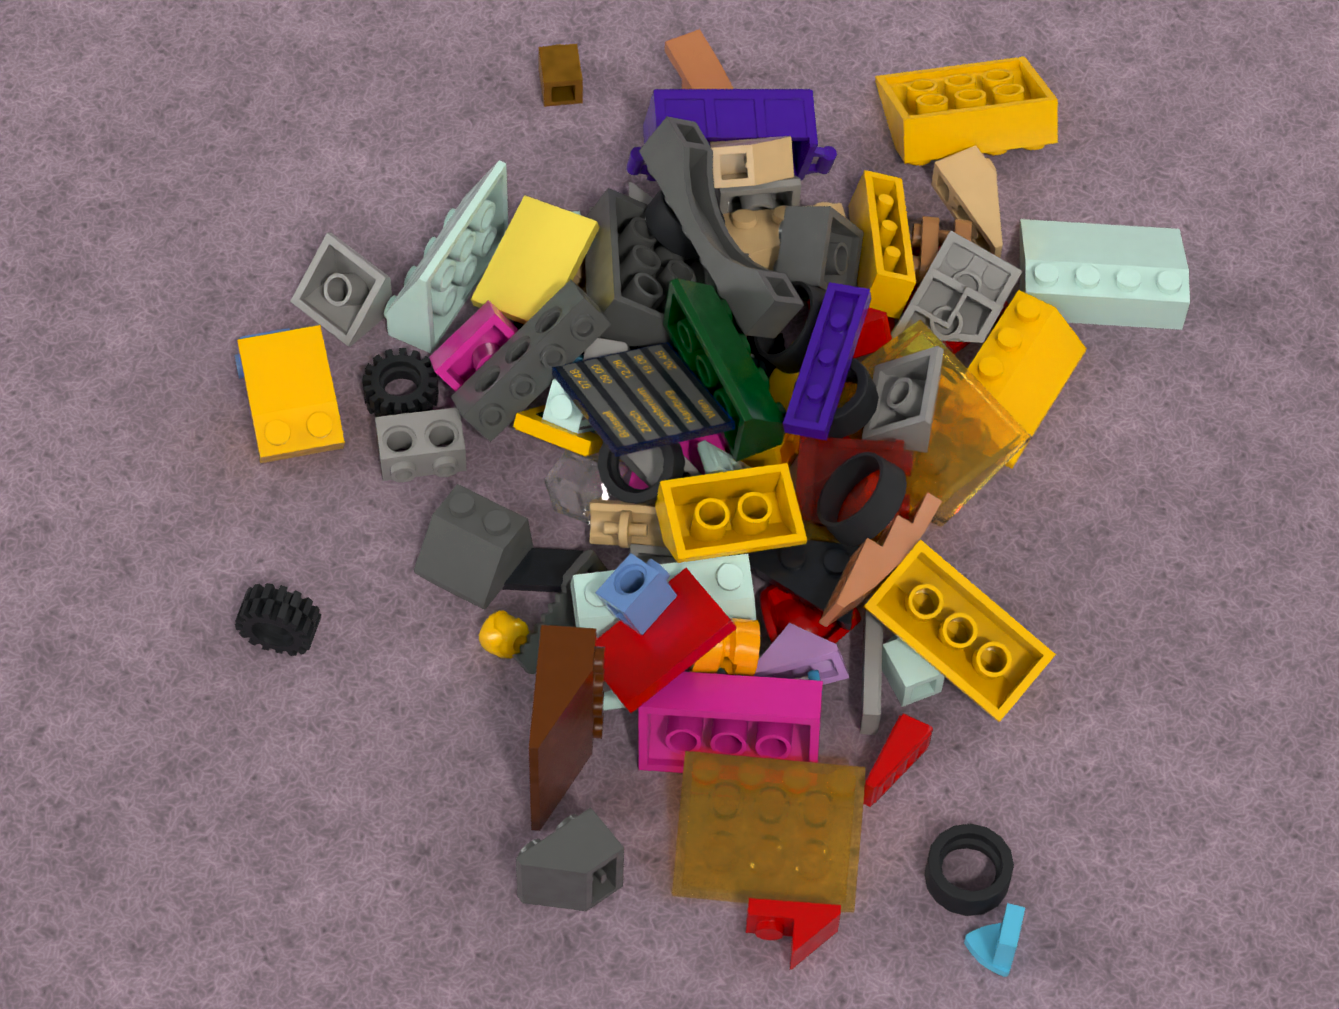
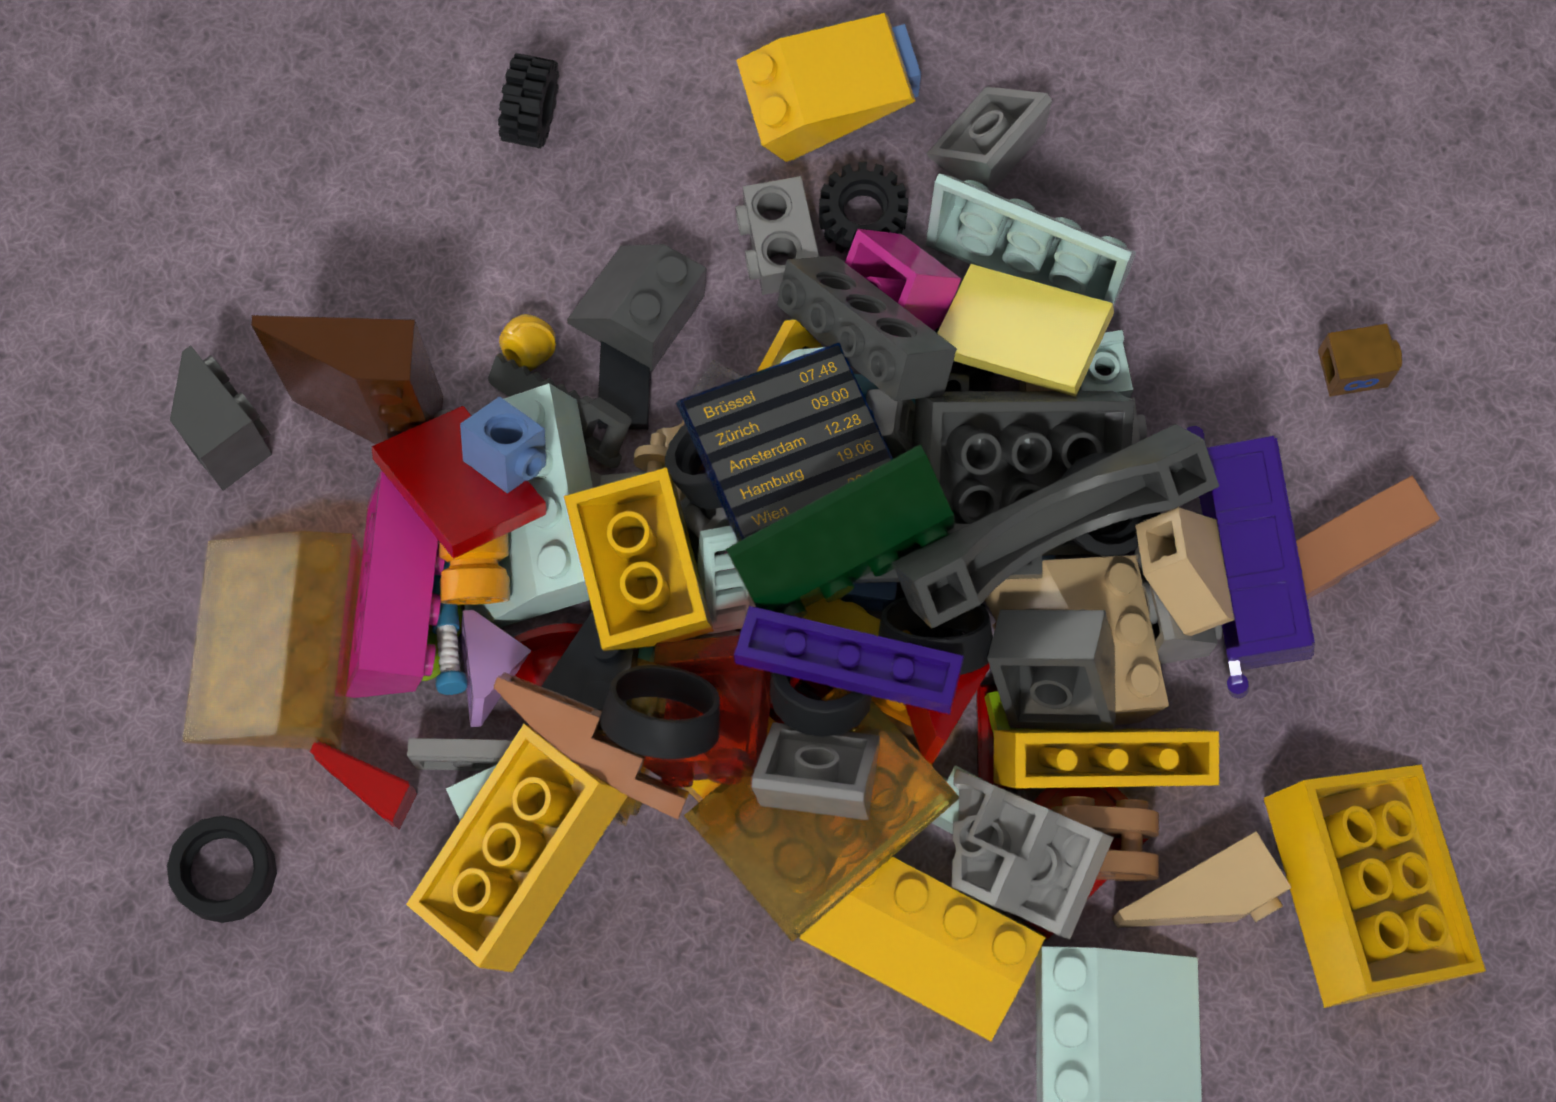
camera: 90 degrees right, 15 degrees up
red slope [746,898,841,970] -> none
medium azure tile [964,903,1025,977] -> none

